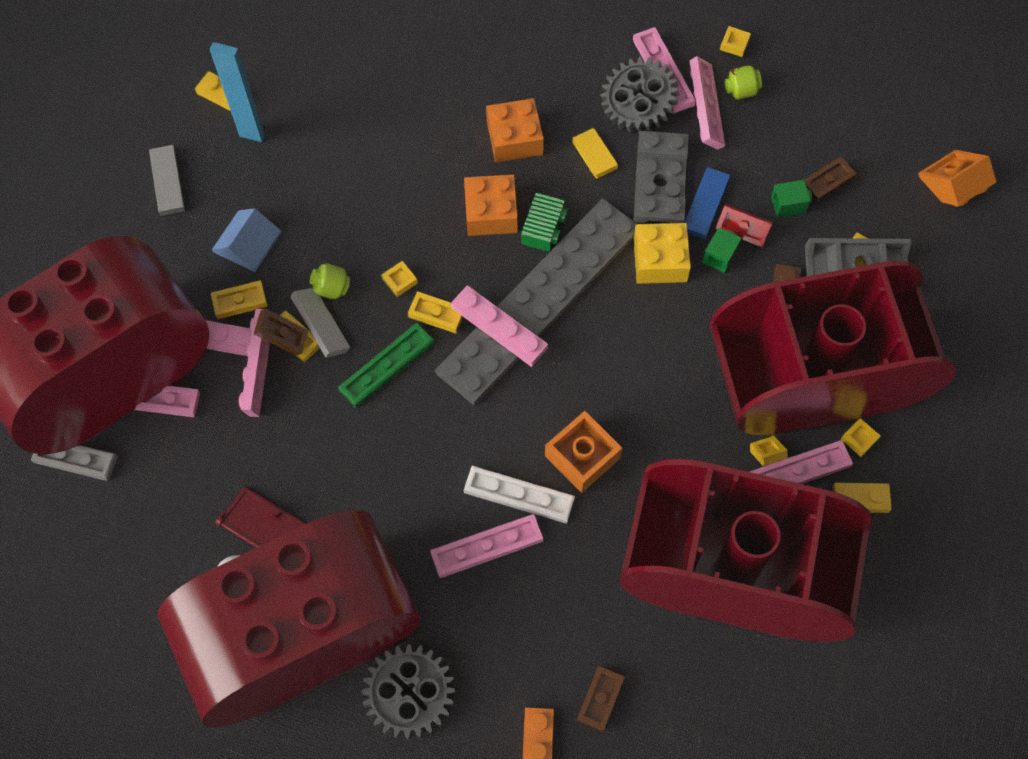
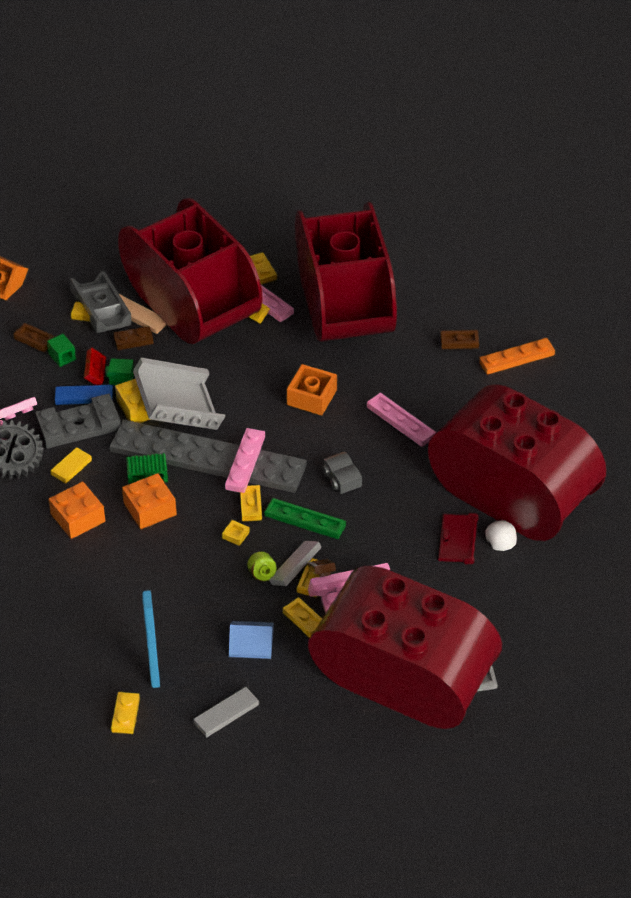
camera: 115 degrees left, 20 degrees down
white tile [464,466,575,524] -> none
none -> light grey panel [133,358,225,430]
none -> dark grey brick [322,451,362,494]

